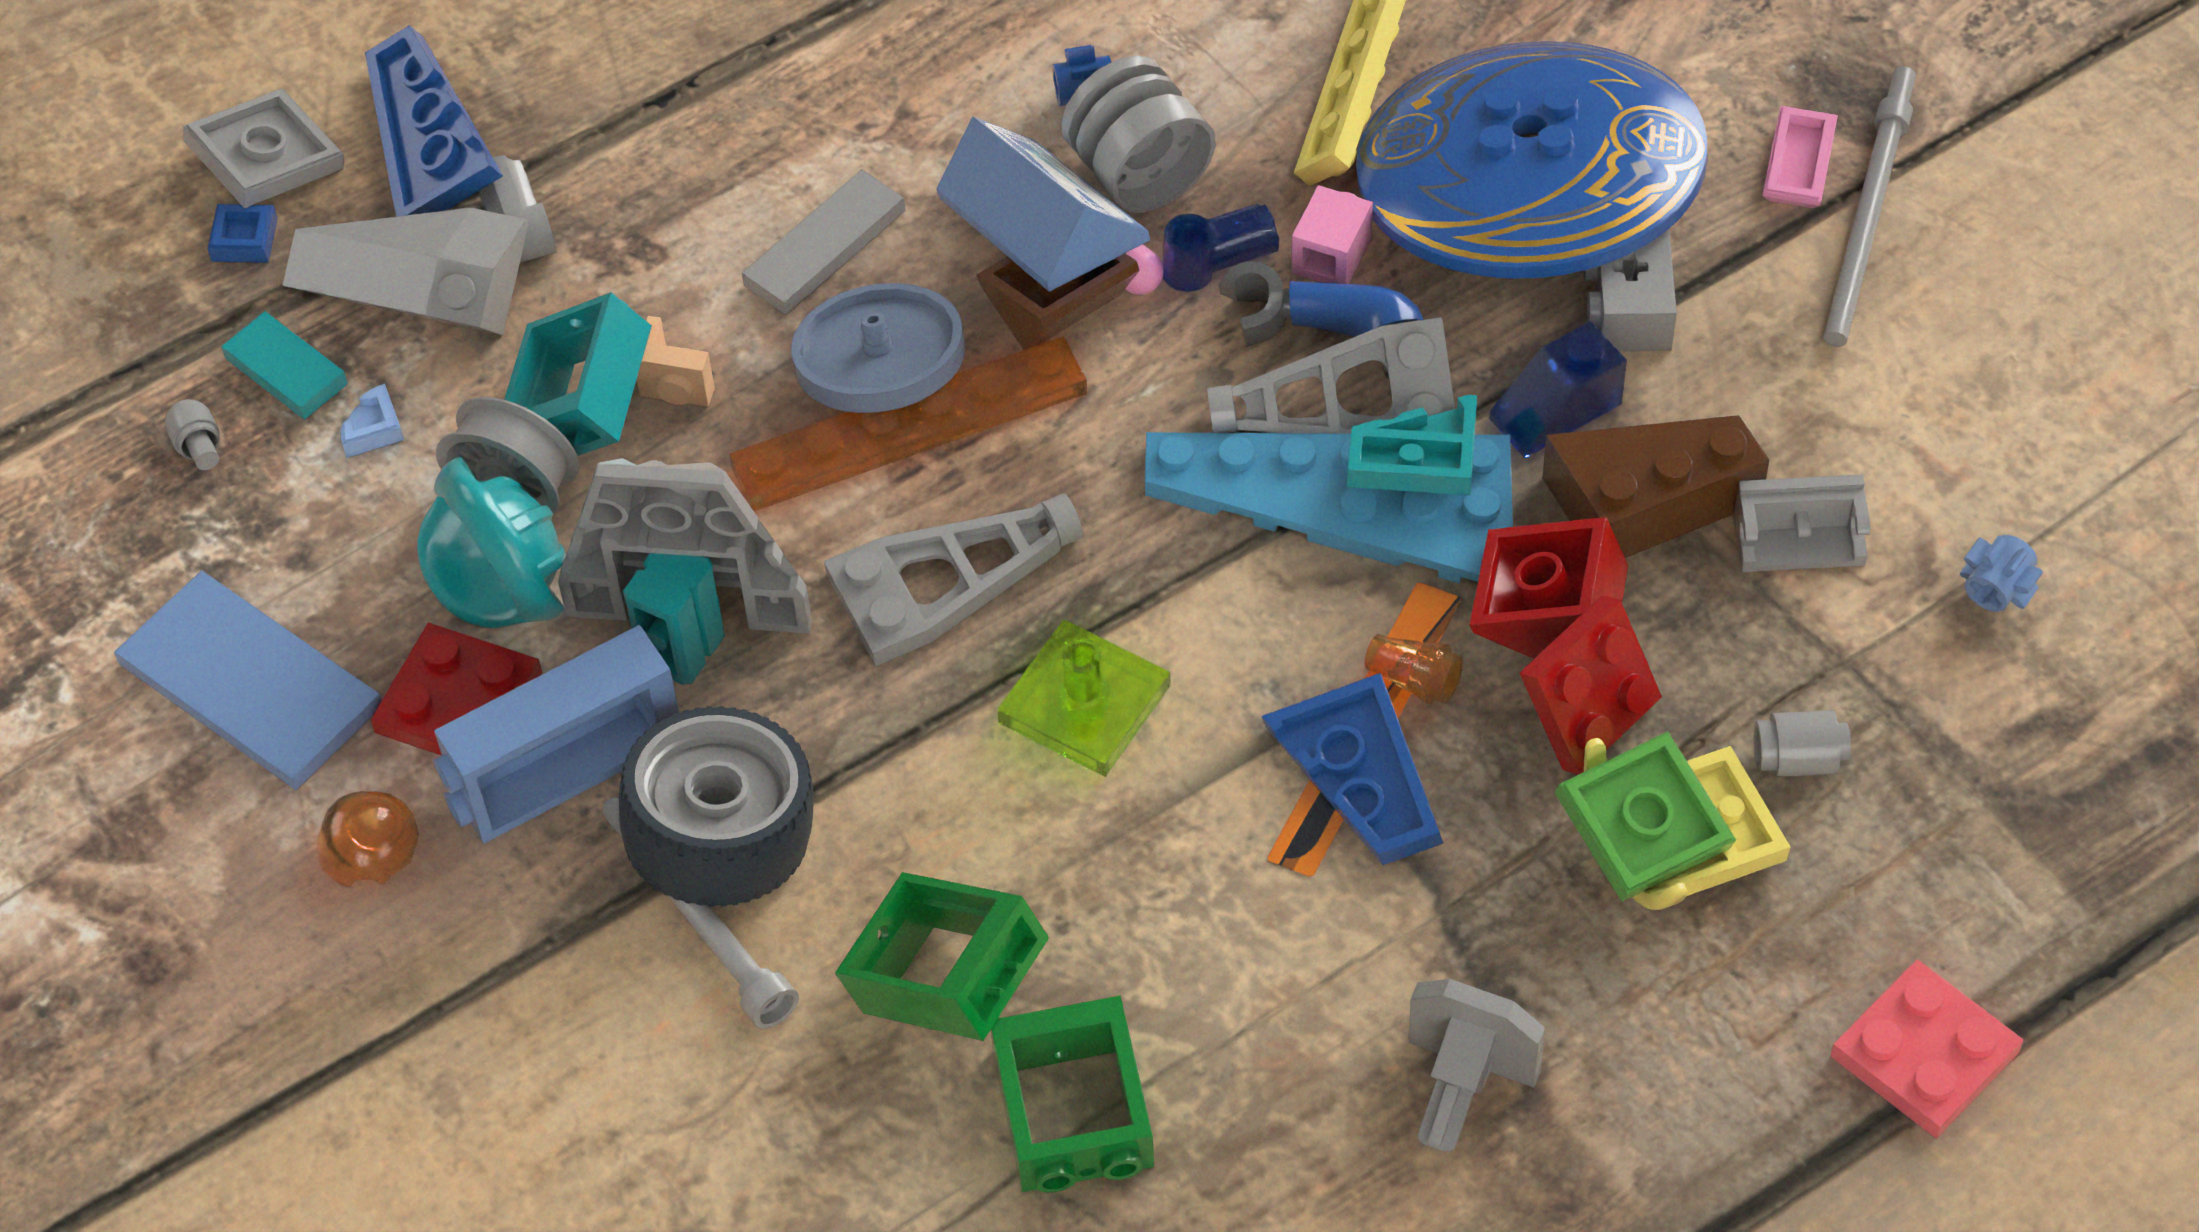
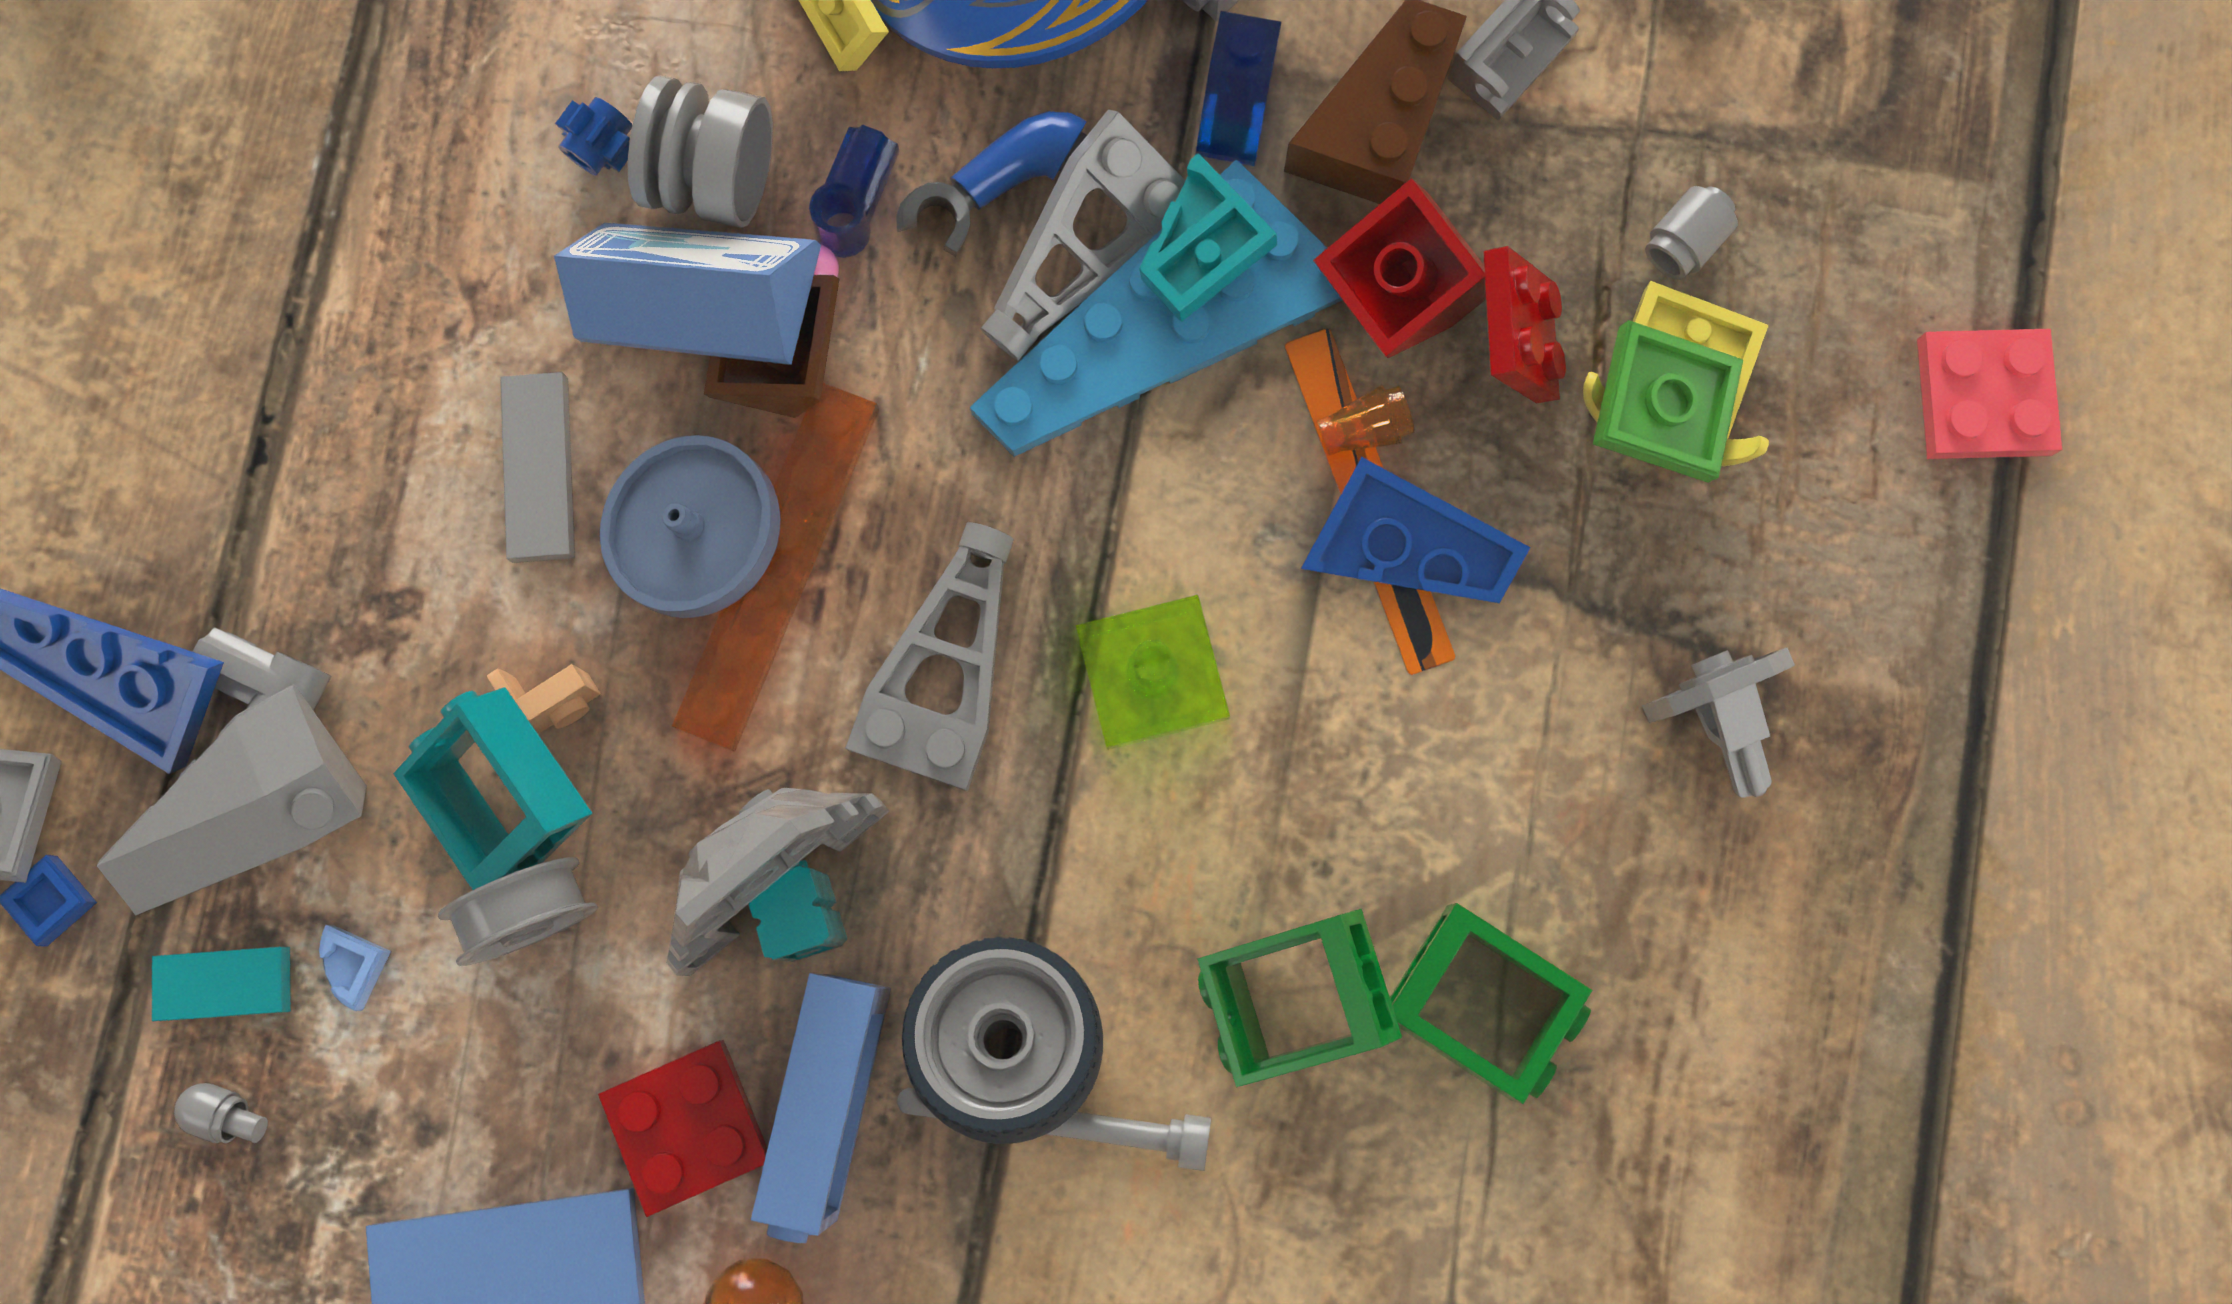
camera: 45 degrees left, 25 degrees up
teal piece [417,457,566,628] -> none
bright pink brick [1291,185,1373,284] -> none

